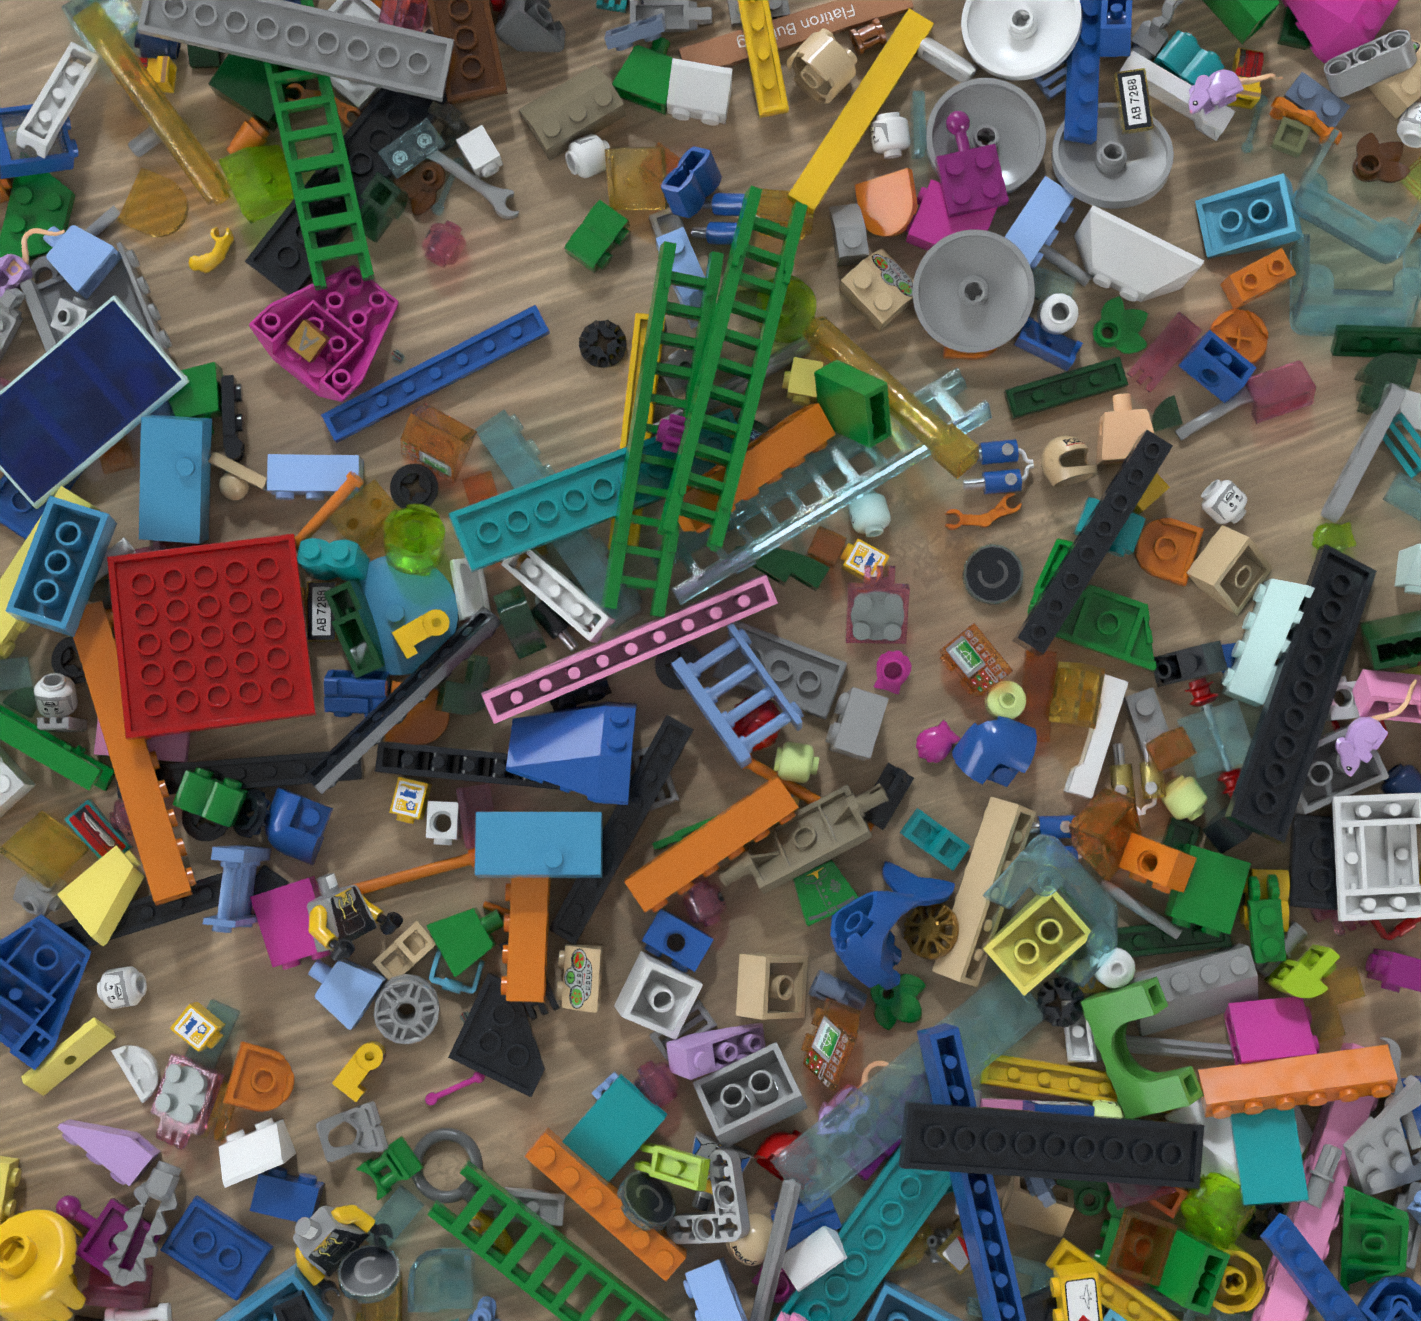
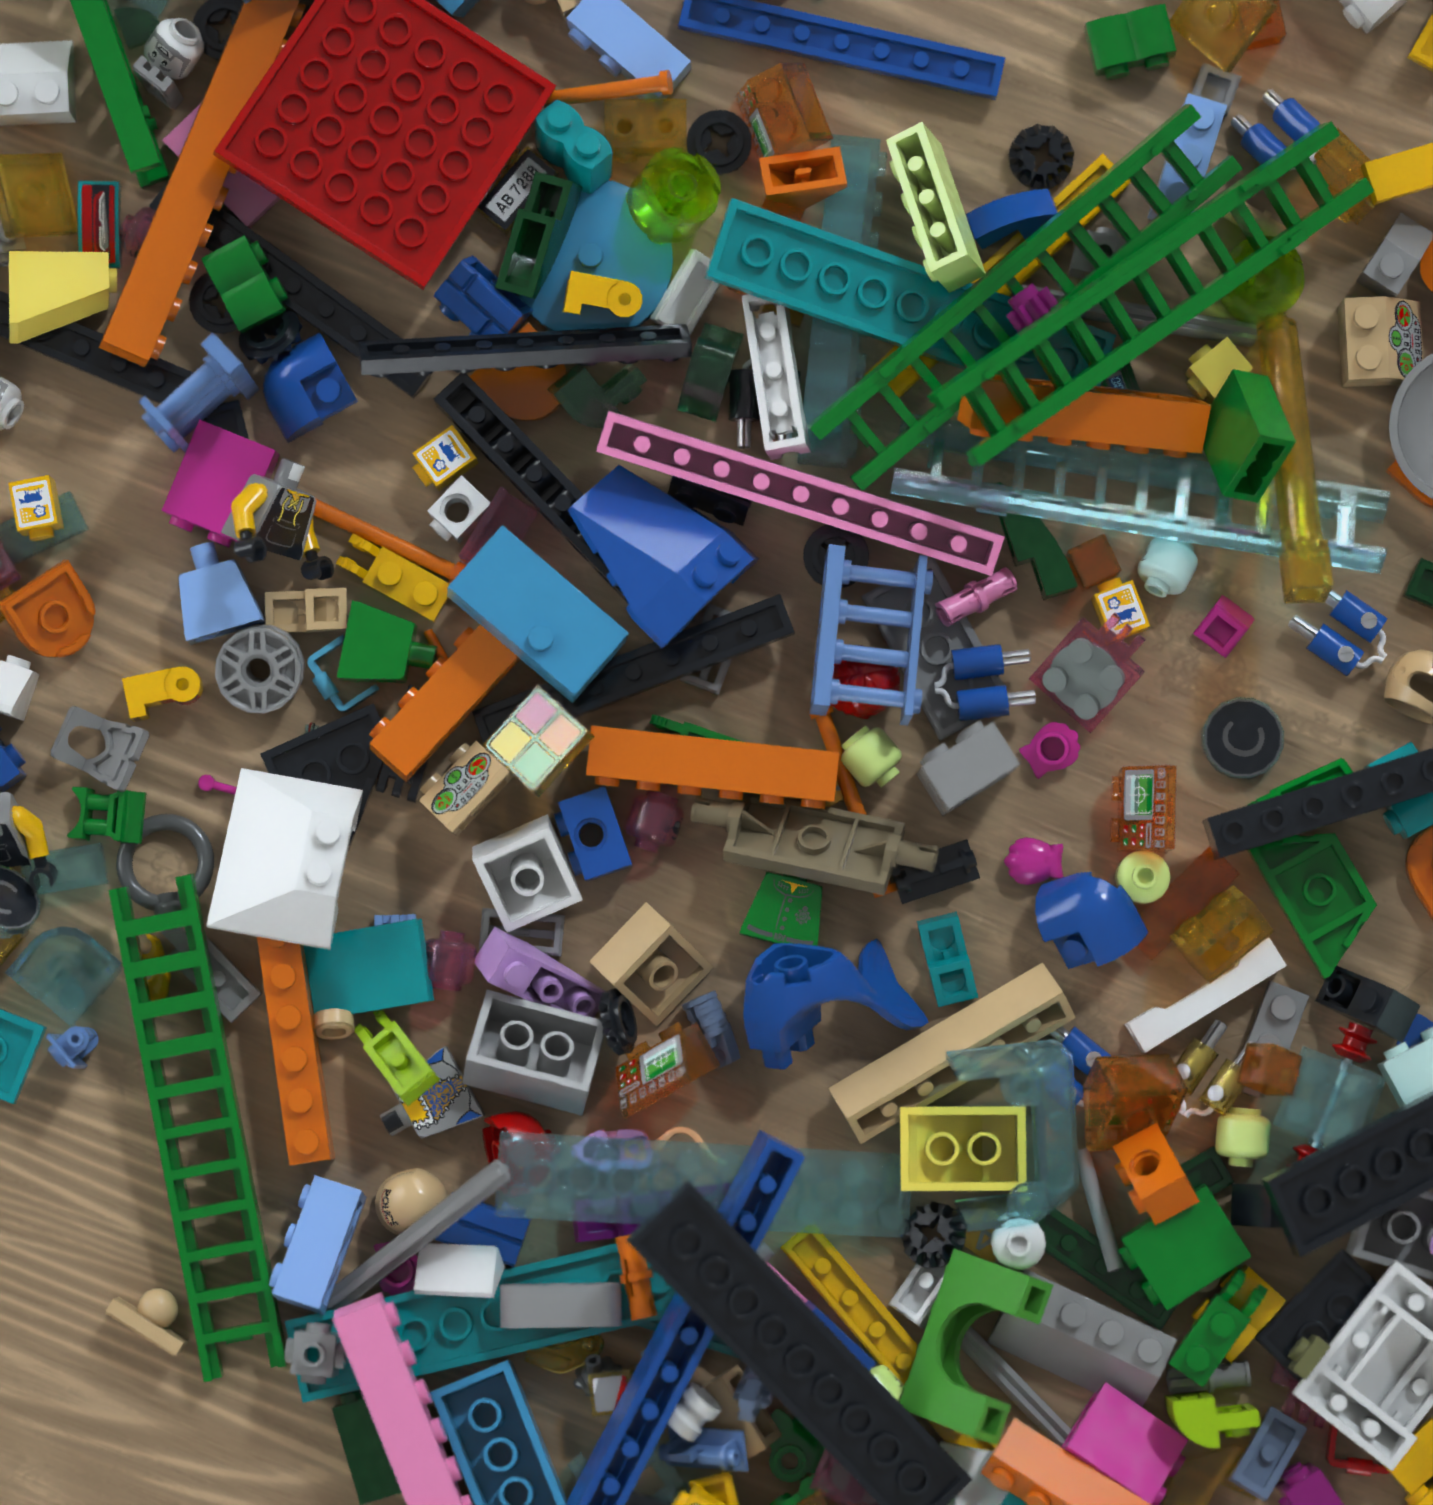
camera: 45 degrees right, 0 degrees up
tile [617,1171,676,1231] -> none
blue brick [661,146,722,218] -> none
light grey beam [667,1147,750,1244] -> none
green plate [870,973,926,1030] -> none
pearl gold wheel [903,903,959,960] -> none
orange piece [945,493,1022,530] -> none
none -> white slope [207,768,363,950]
none -> tan tile [313,1008,355,1040]
none -> yellow hinge [335,533,449,623]
none -> tile [482,684,595,798]
none -> light grey beam [500,1282,622,1328]
none -> black gear [598,988,637,1055]
none -> orange pin [615,1234,658,1321]
none -> medium blue hinge [658,1425,748,1472]
none -> white wheel [668,1382,722,1442]
none -> orange slope [758,146,847,210]
none -> yellowish green brick [886,122,986,293]
none -> blue piece [934,644,1036,721]
none -> bright pink pin [935,567,1017,627]
none -> blue slope [966,189,1058,250]
none -> dark pink slope [1193,595,1254,658]
none -> sand blue plate [1228,1406,1308,1502]
none -> olive plate [1287,1334,1331,1380]

